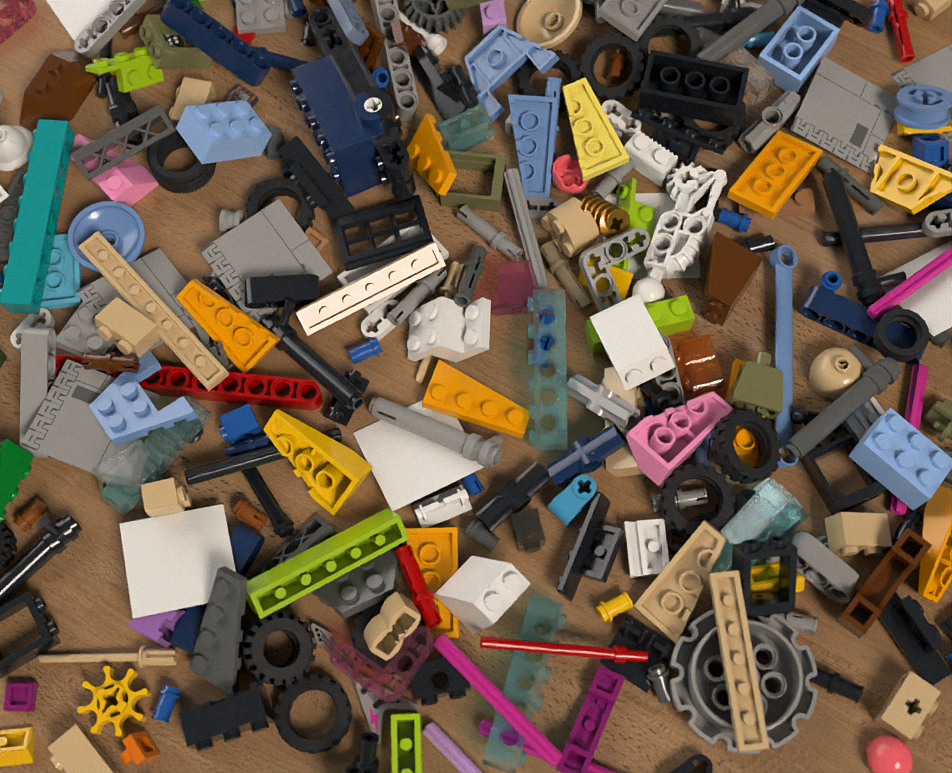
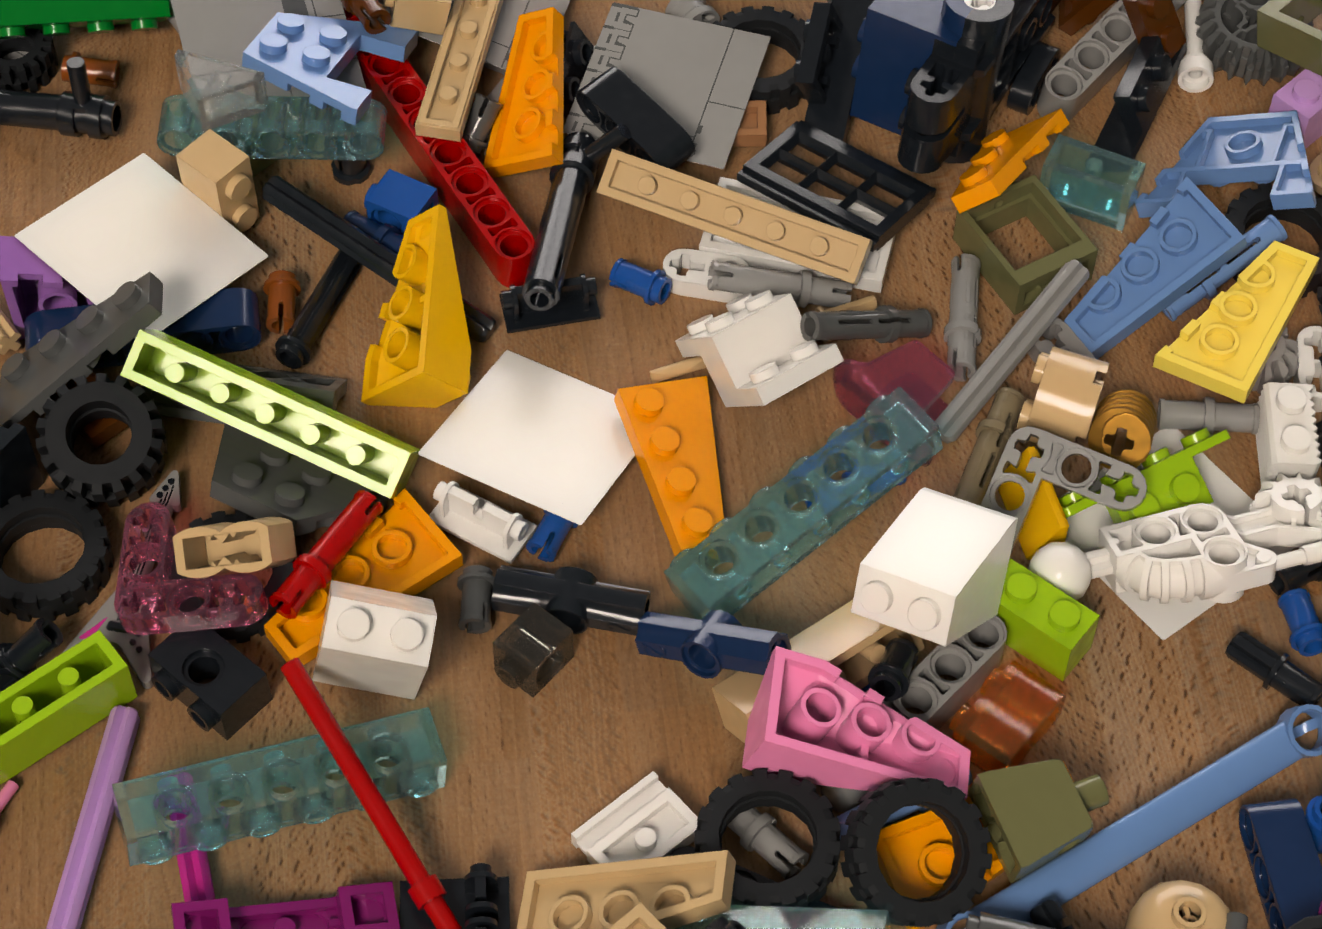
camera: 50 degrees right, 15 degrees down
light grey cylinder [369,397,503,467] -> none
blue pin [370,68,390,88] -> none
dark pink axle [434,634,563,767] -> none
black axle [448,64,479,109] -> none
dark azure piece [547,475,597,527] -> none
coral hair [552,155,589,194] -> none
black bracket [557,491,625,601] -> none
light grey piece [566,373,641,431] -> none
yellow pin [596,592,633,622] -> none
reddish brown slope [700,232,762,327] -> none

